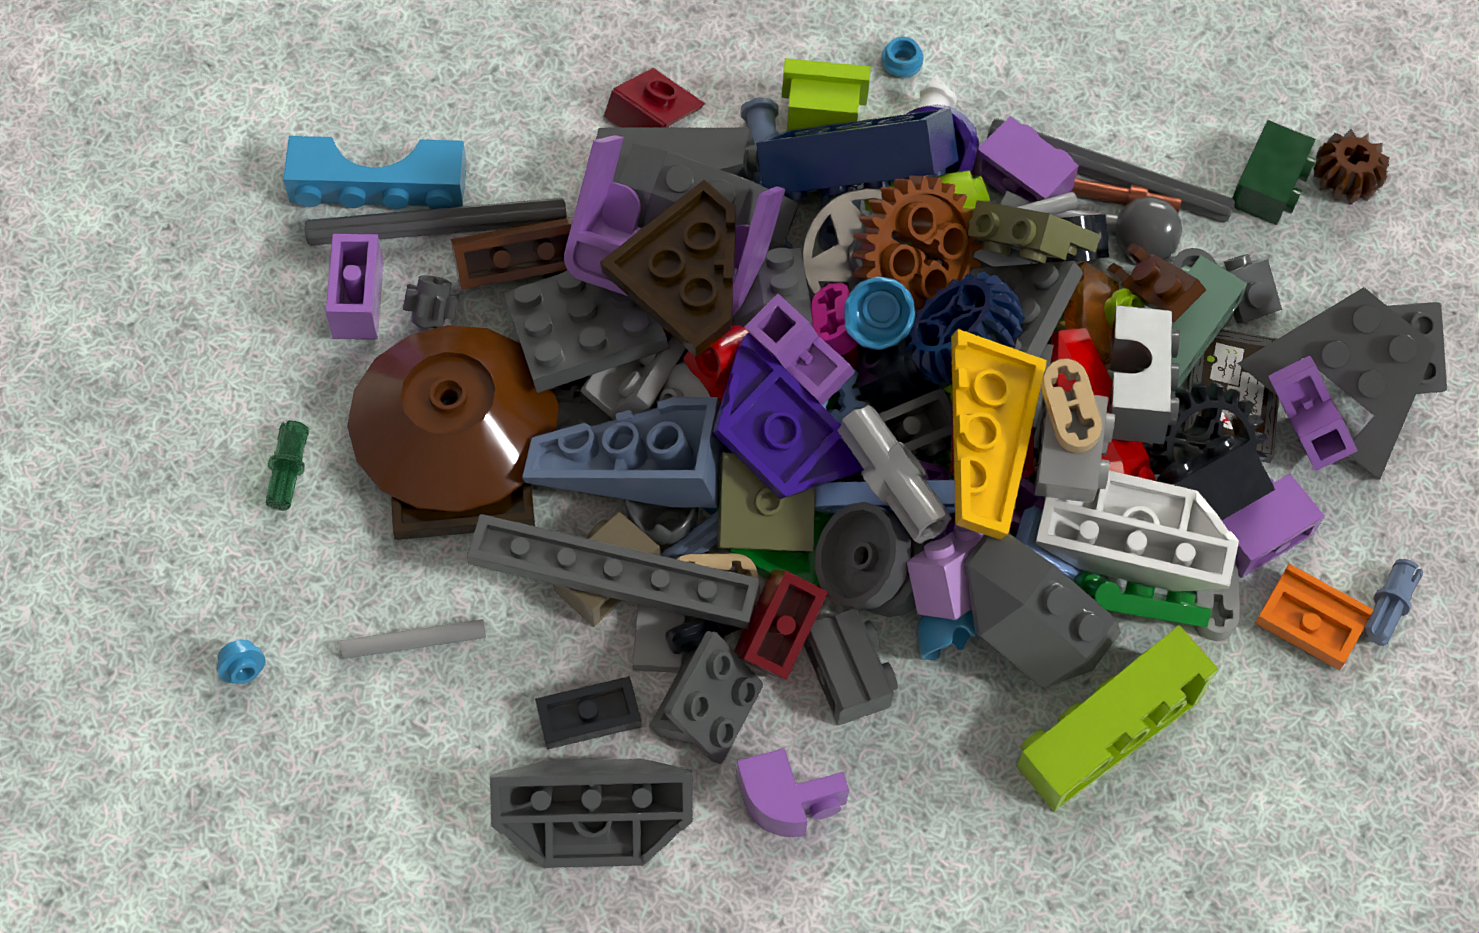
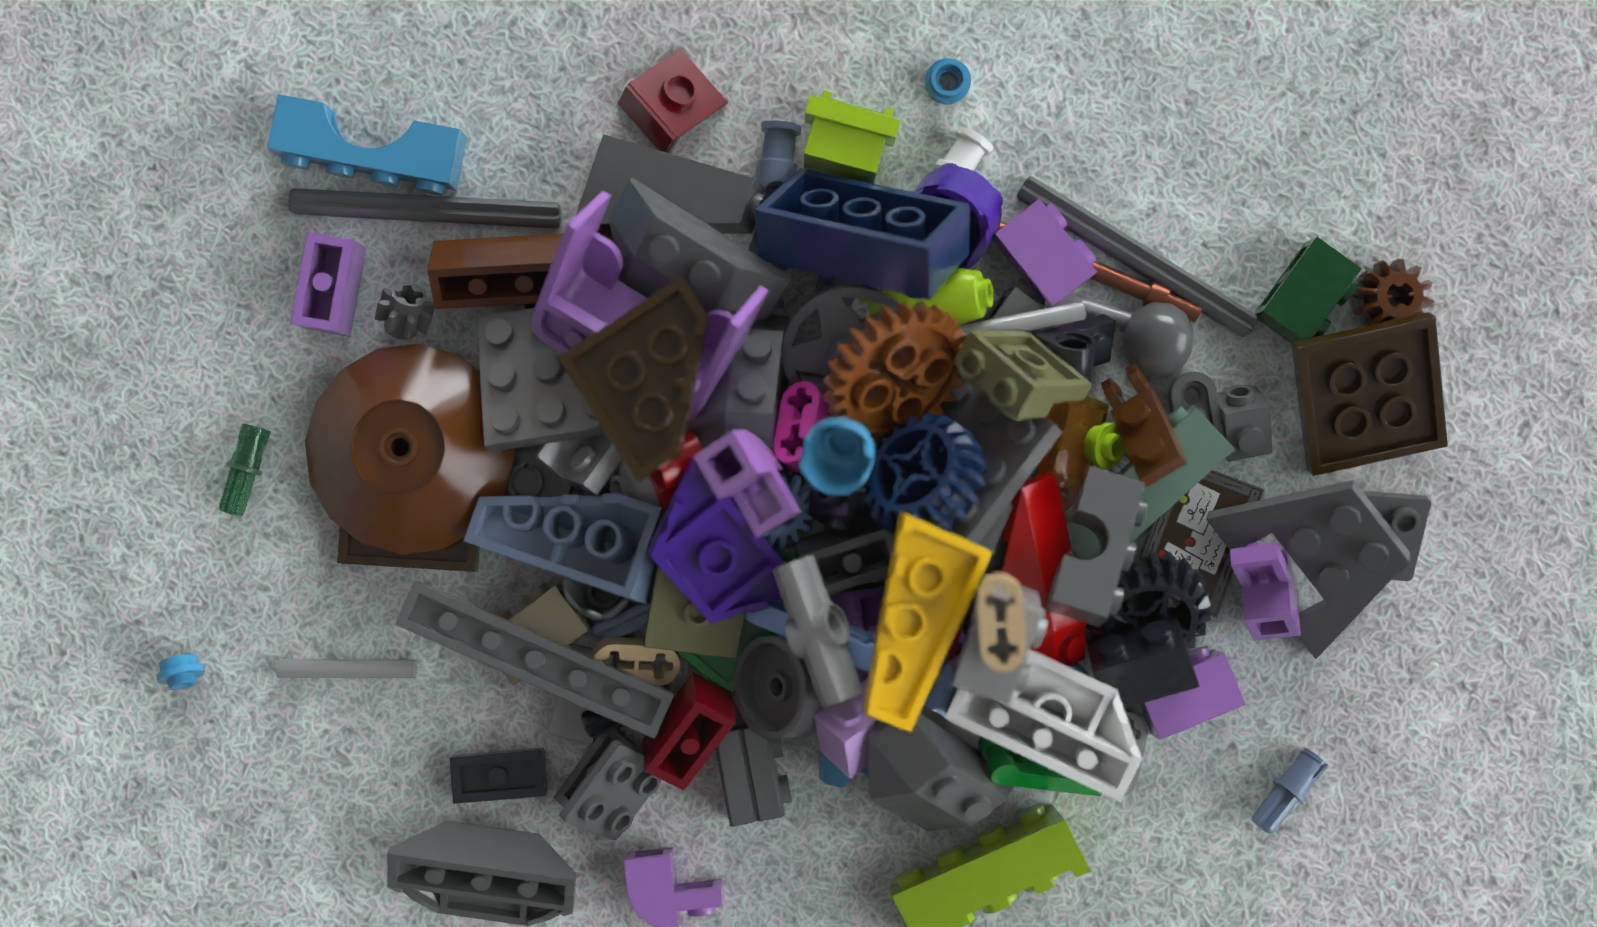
camera: 10 degrees right, 25 degrees up
orange plate [1255,563,1374,671] -> none
none -> dark brown plate [1291,312,1448,476]

